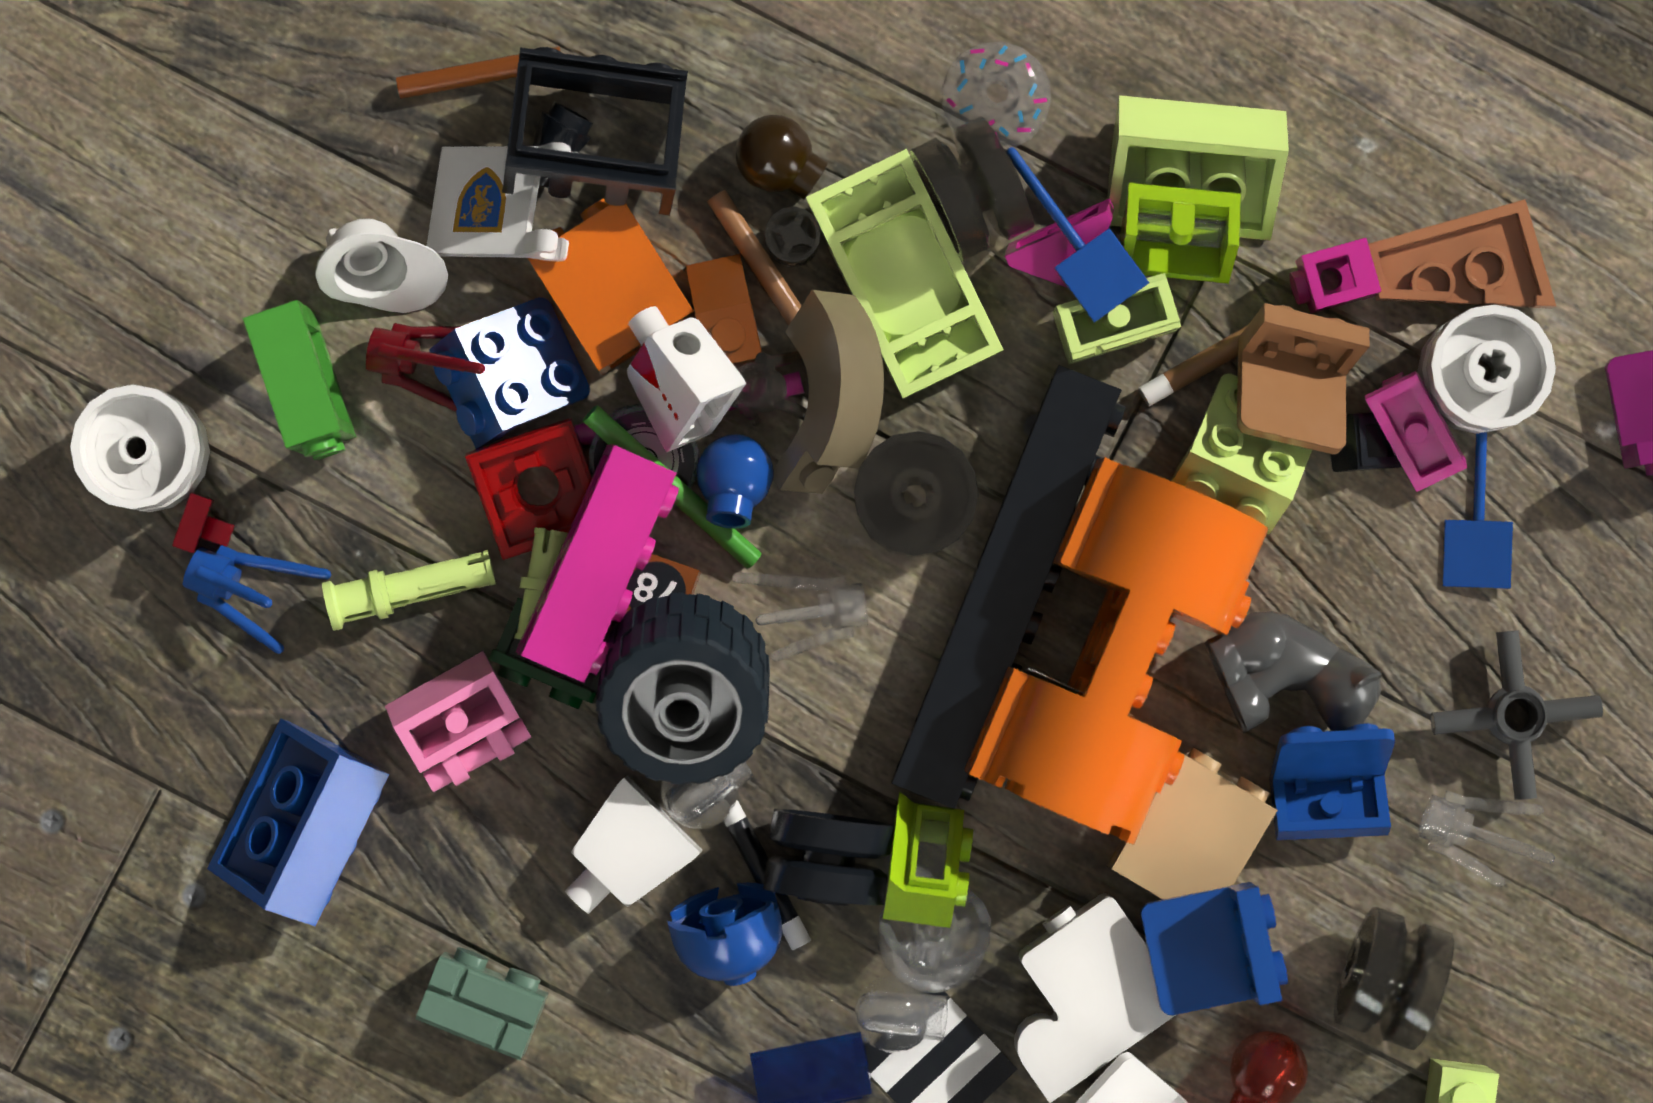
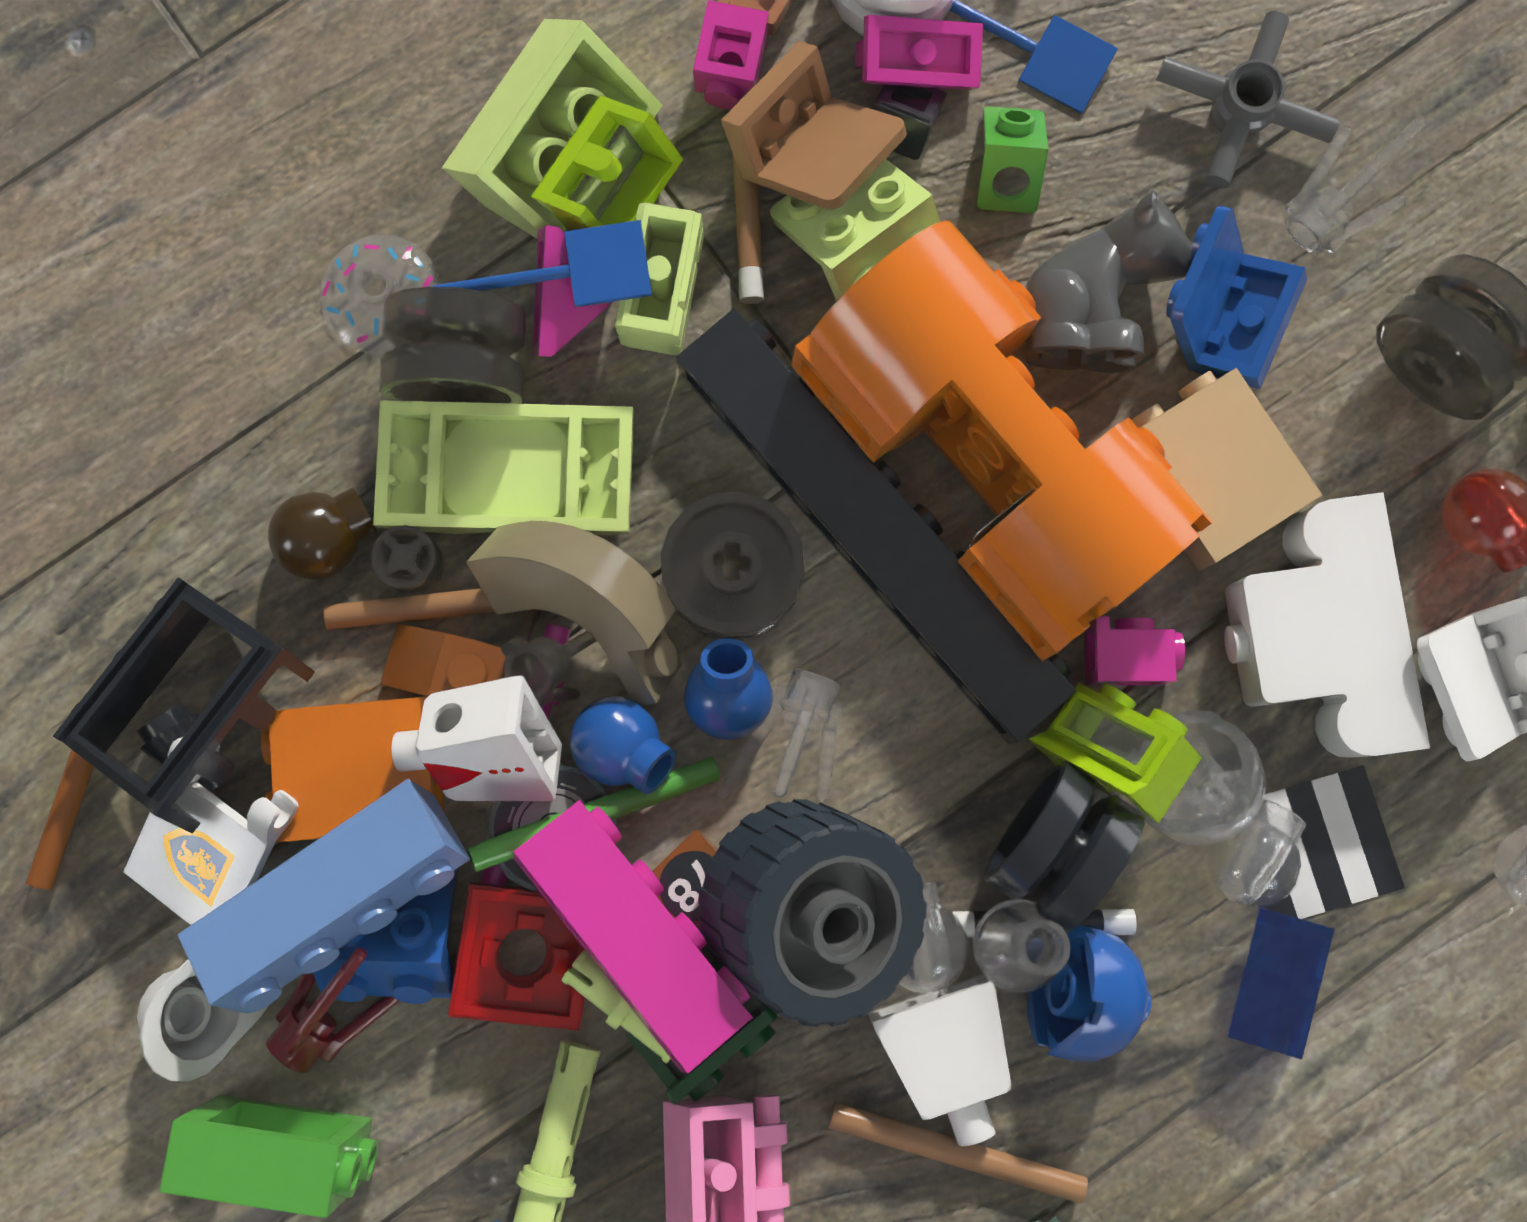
camera: 65 degrees left, 5 degrees down
blue bracket [1140,882,1288,1015] -> none
none -> medium blue brick [177,779,470,1013]
none -> blue piece [684,638,773,740]
none -> medium nougat bar [828,1102,1088,1204]
none -> clear piece [973,899,1070,993]
none -> bright green bracket [977,106,1049,213]
none -> dark pink brick [1084,616,1185,686]

